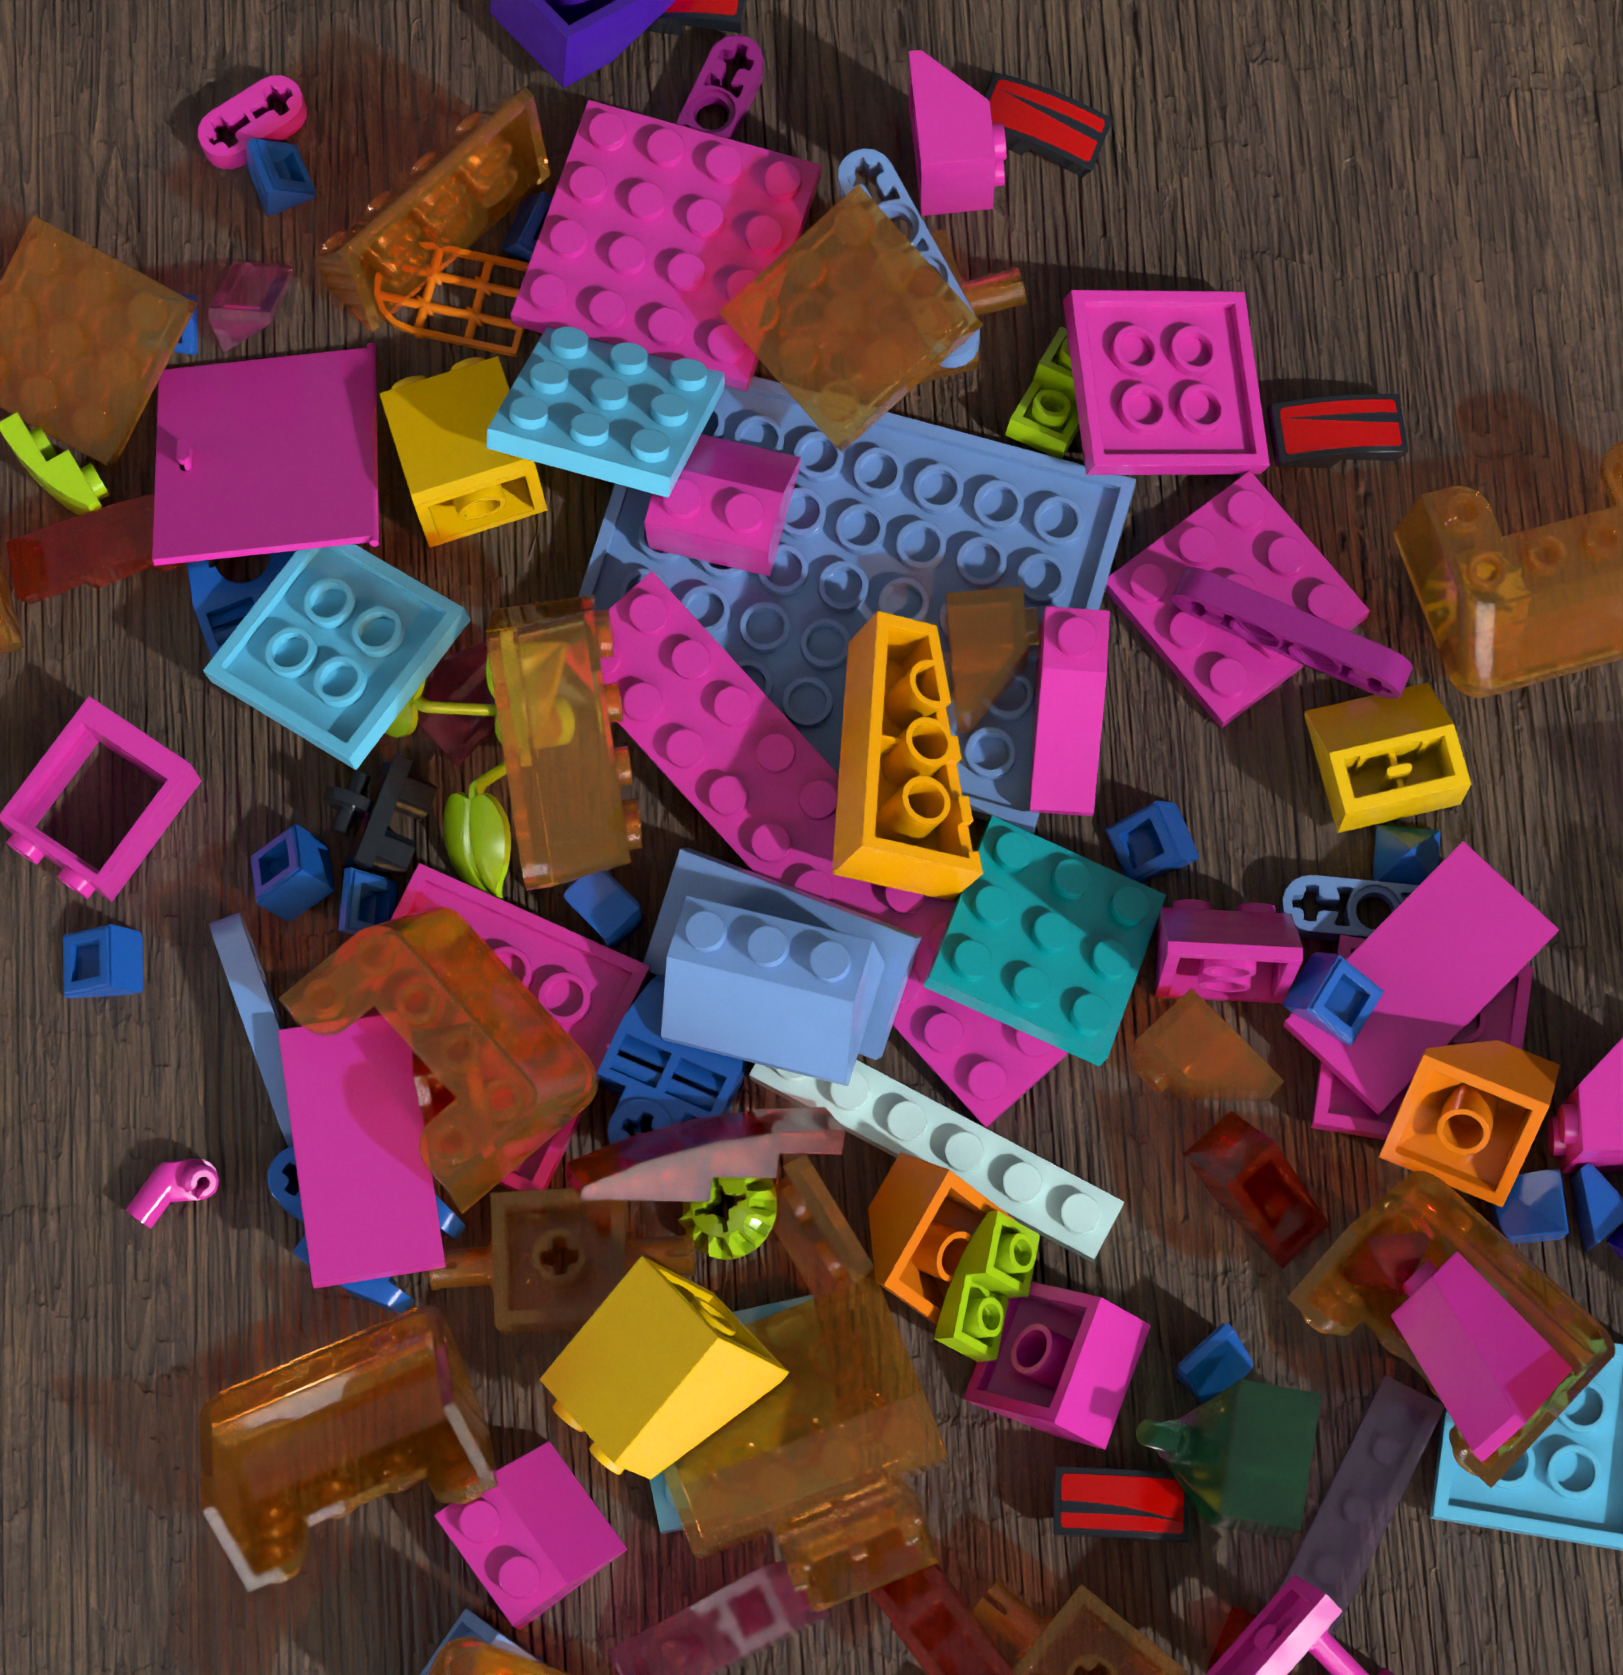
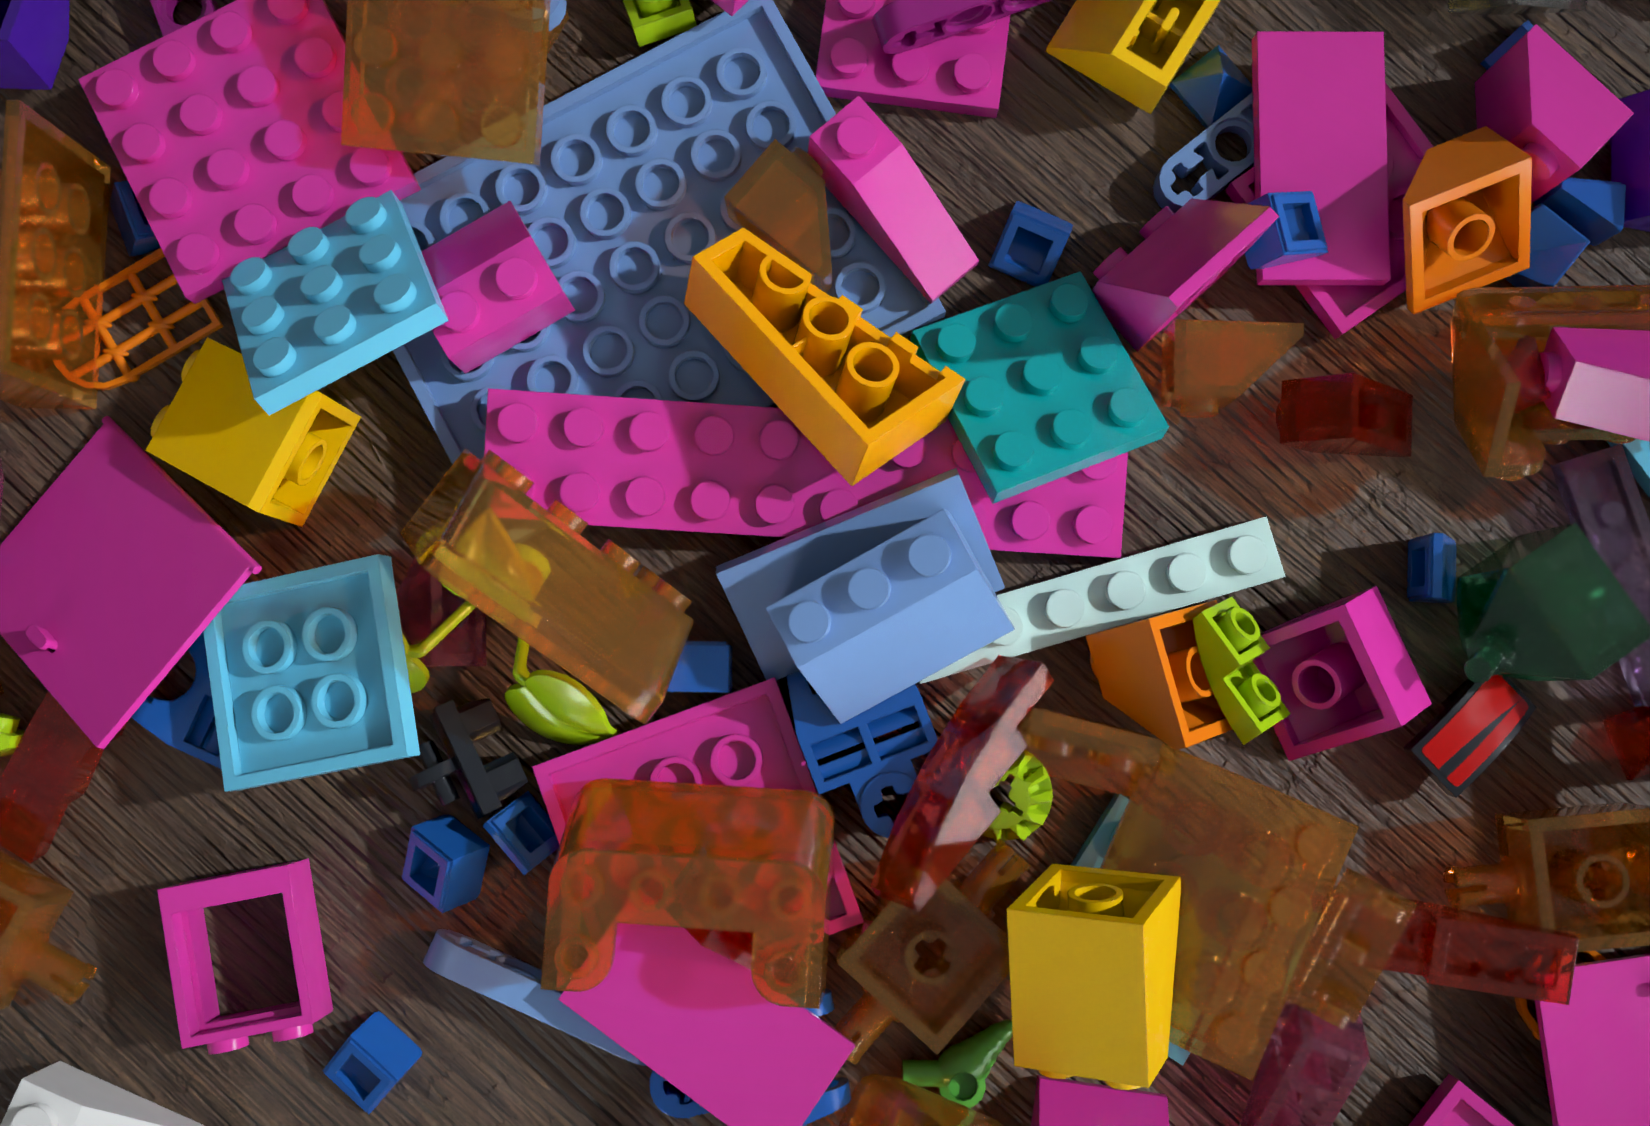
camera: 50 degrees left, 10 degrees up
none -> bright green animal [901,1019,1013,1110]

